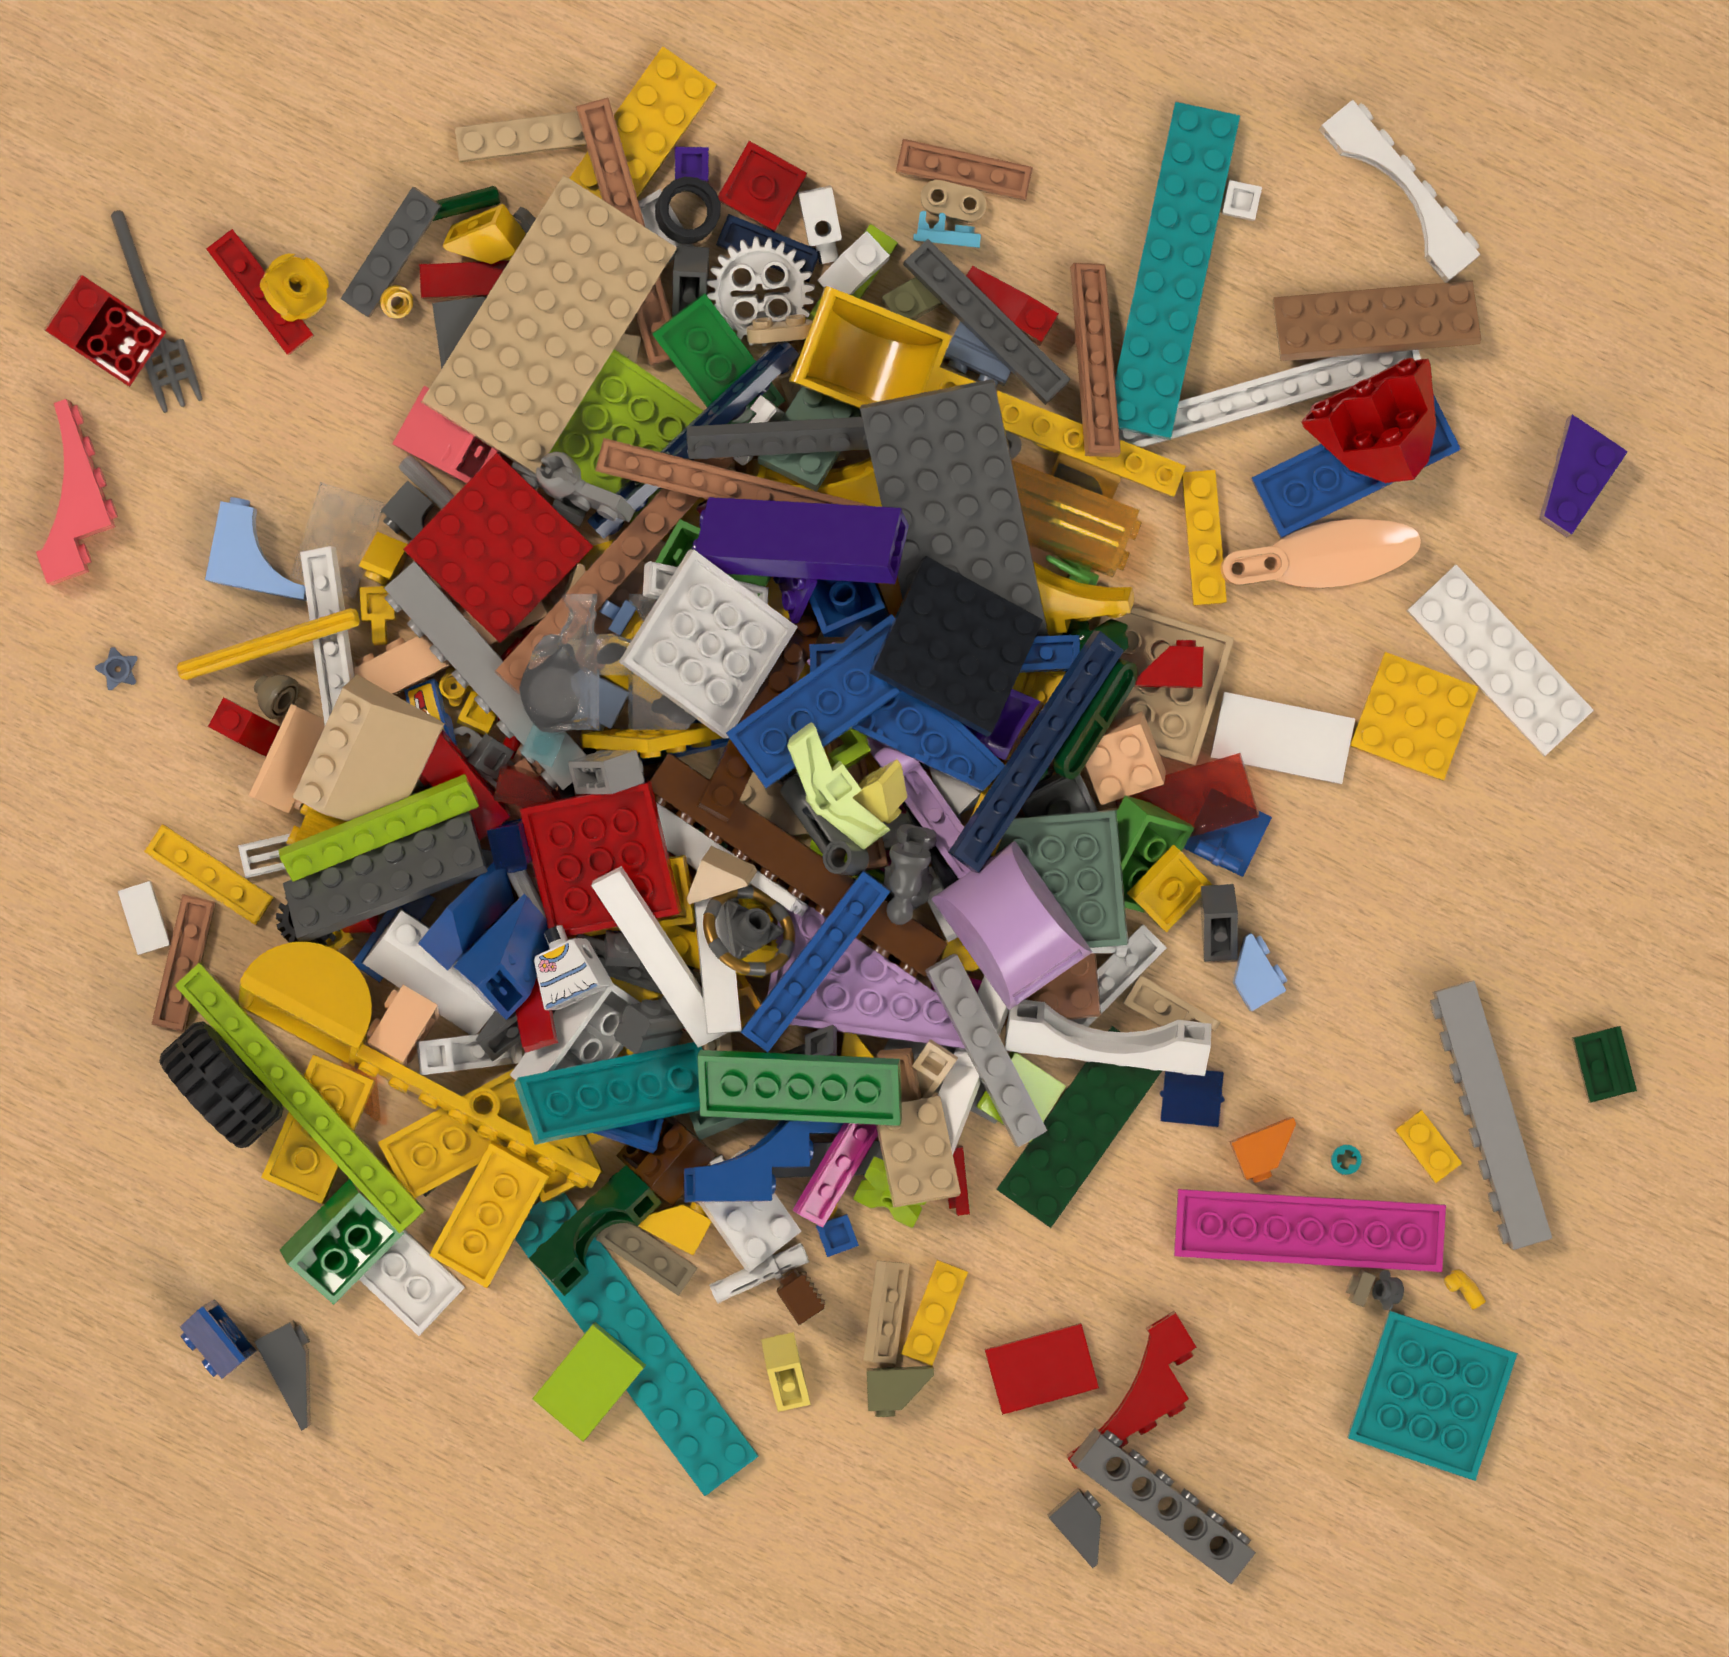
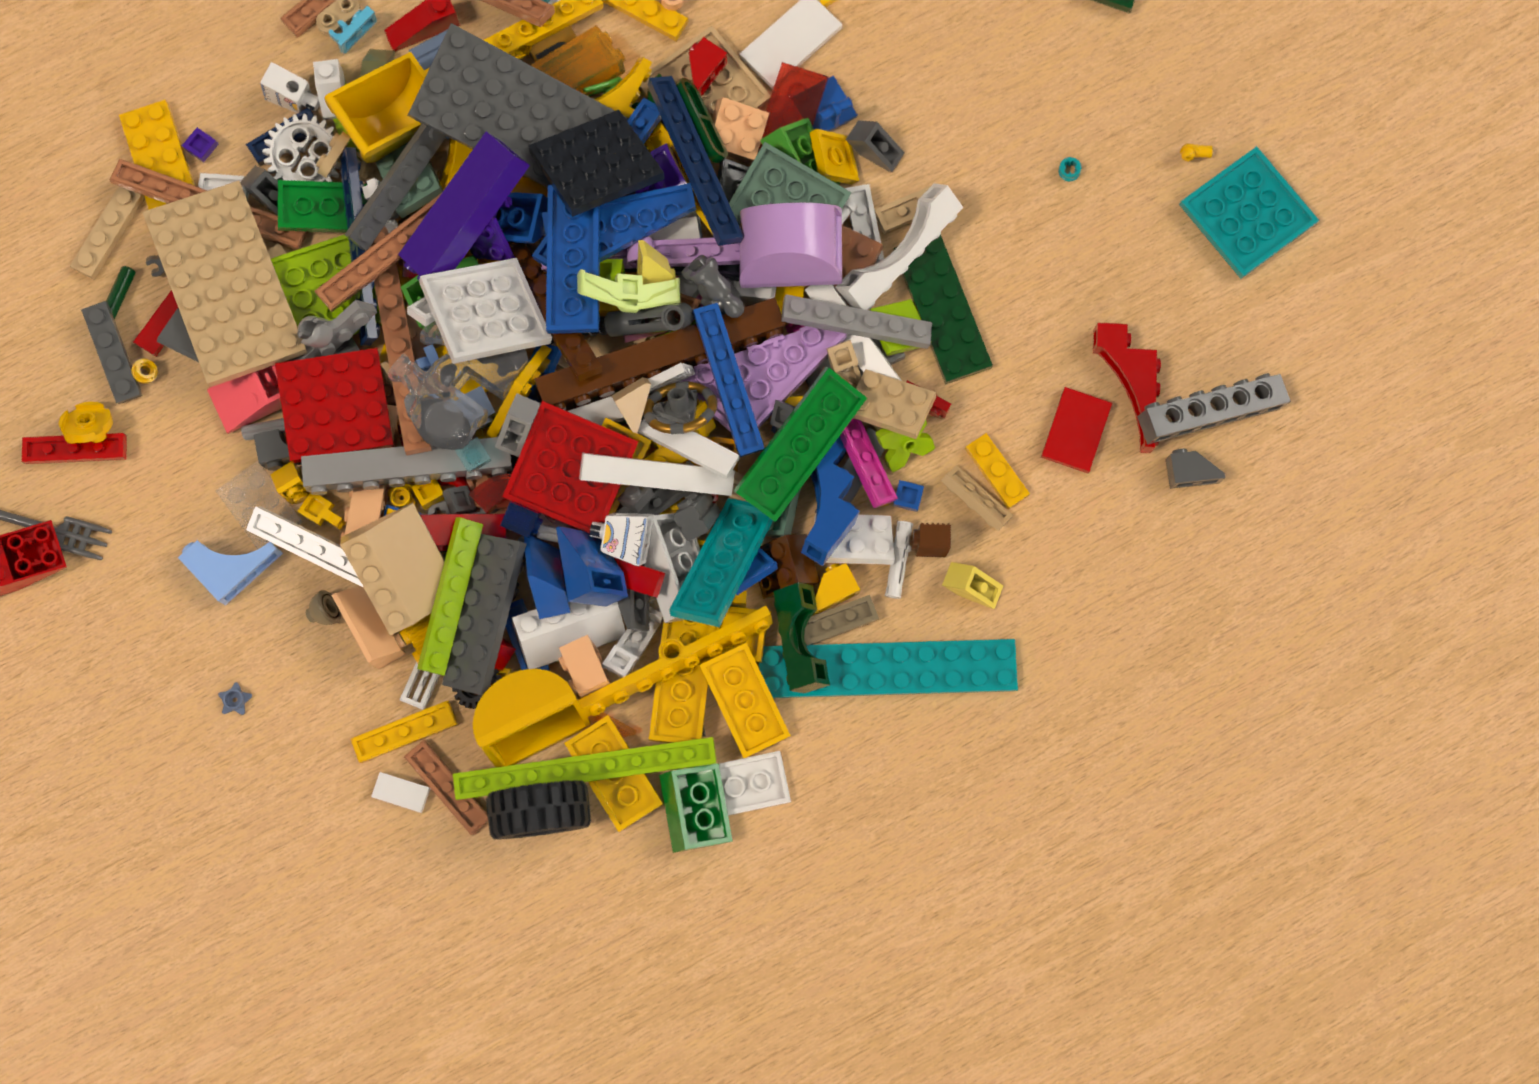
camera: 55 degrees left, 10 degrees down
coral arch [36,399,118,585] -> none
yellow axle [177,608,360,680] -> none
slope [180,1299,257,1379] -> none
red slope [208,697,280,757] -> none
dark grey slope [254,1320,311,1431] -> none
yellow slope [442,204,526,264] -> none
lime tile [532,1322,646,1442] -> none
black tyre [655,177,721,244] -> none
red plate [718,141,807,232] -> none
olive slope [867,1366,934,1417] -> none
dark grey plate [903,239,1070,405] -> none
clear blue piece [1159,1070,1225,1127] -> none
dark pink plate [1174,1189,1446,1272] -> none
orange slope [1229,1117,1296,1183] -> none
light blue slope [1233,933,1287,1011] -> none
dark tan plate [1346,1269,1376,1307] -> none
dark grey plate [1372,1270,1404,1310] -> none
yellow plate [1394,1110,1462,1183] -> none
light grey brick [1430,981,1552,1250] -> none

